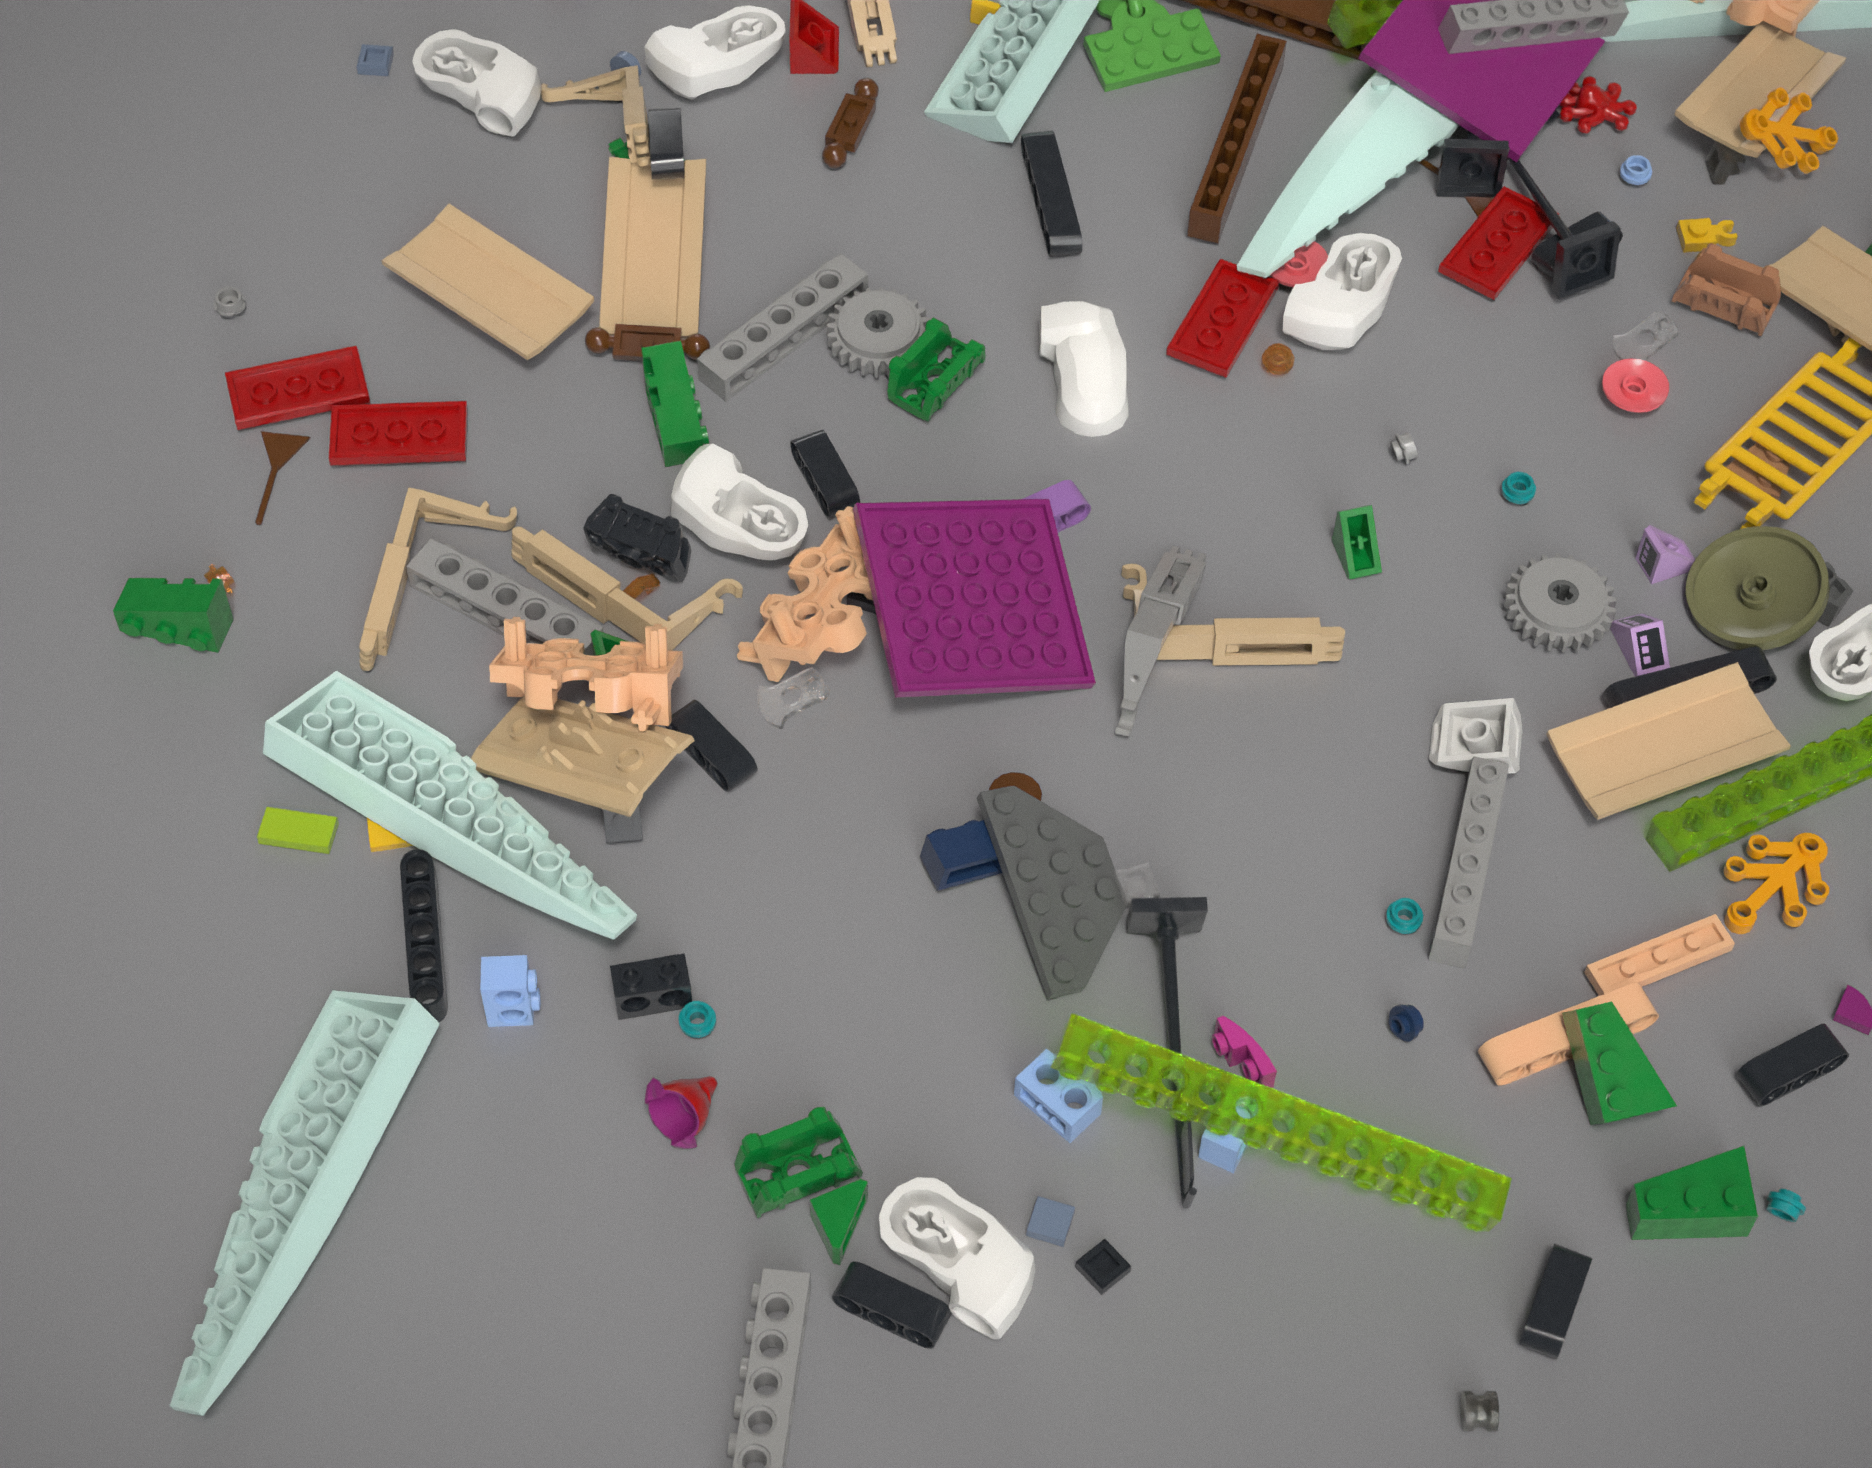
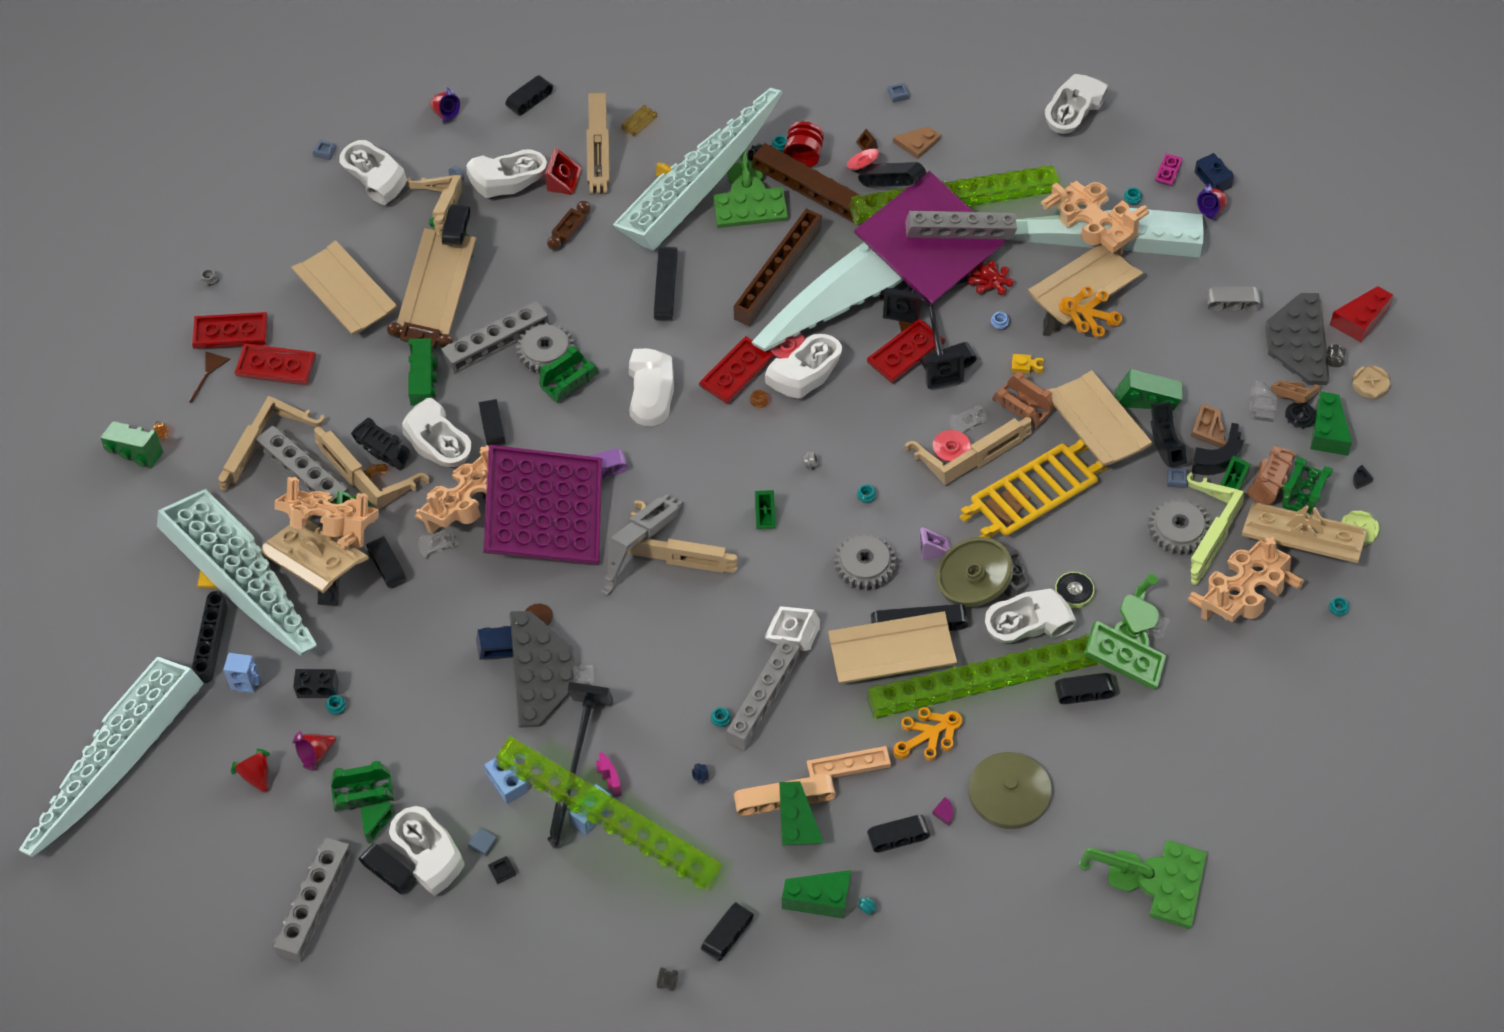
camera: 15 degrees right, 0 degrees up
lime tile [257,807,339,854] -> none
lavender slope [1610,614,1670,676] -> none
none -> red hat [231,748,271,792]
none -> tan hinge [904,417,1032,485]

